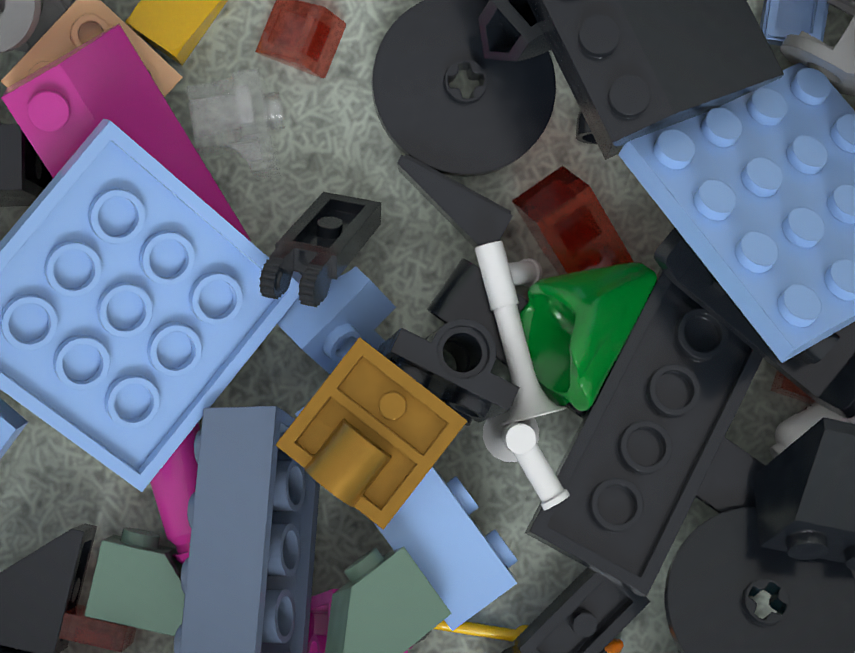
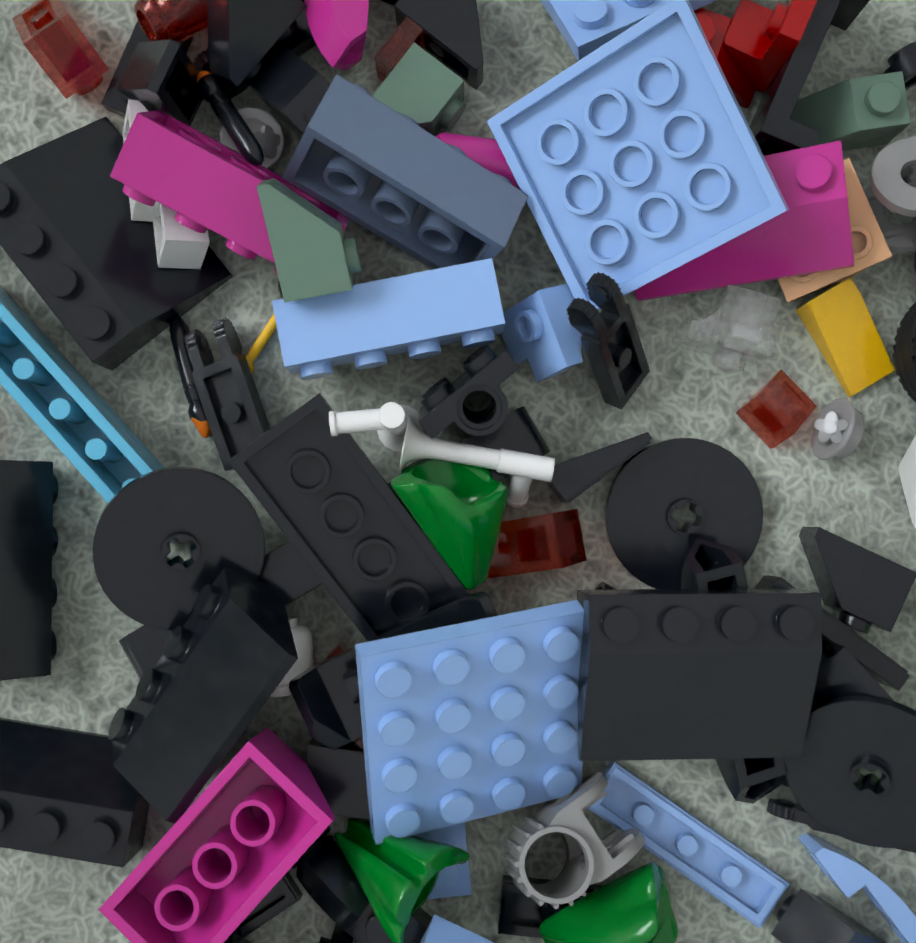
camera: 115 degrees right, 0 degrees up
pearl gold plate [276,337,467,530] -> none

